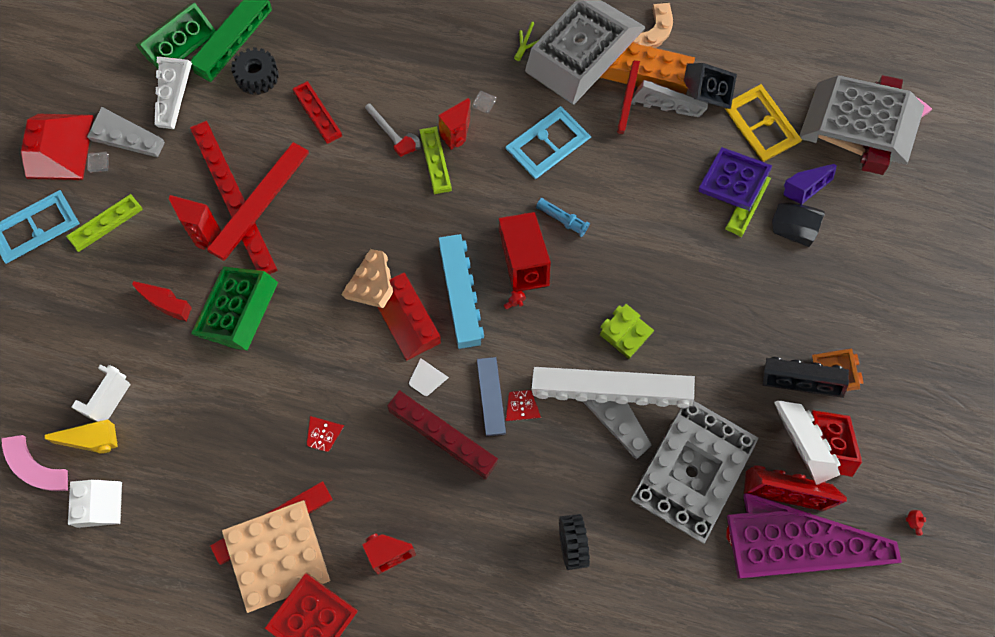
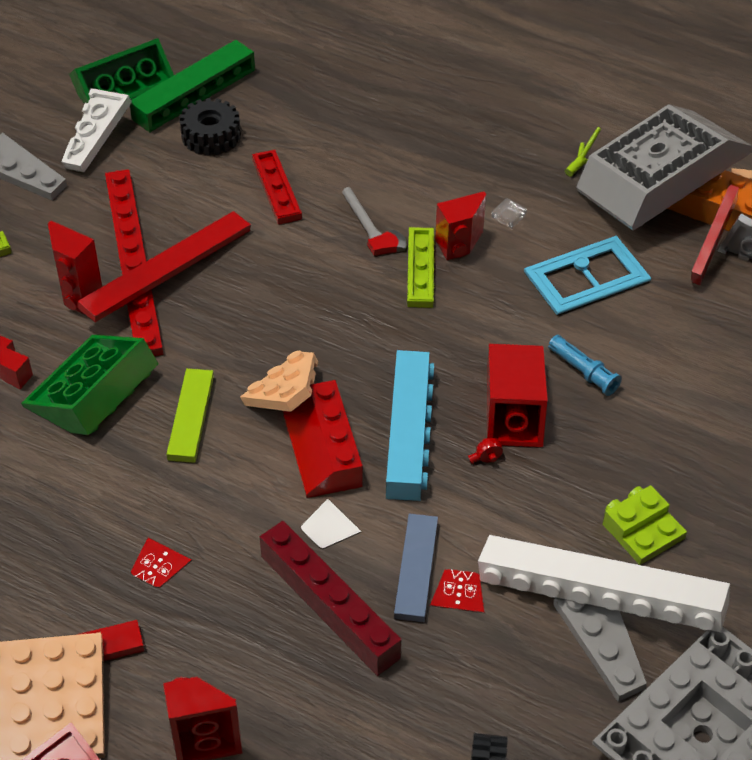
camera: 20 degrees right, 20 degrees down
none -> lime tile [166,368,214,463]

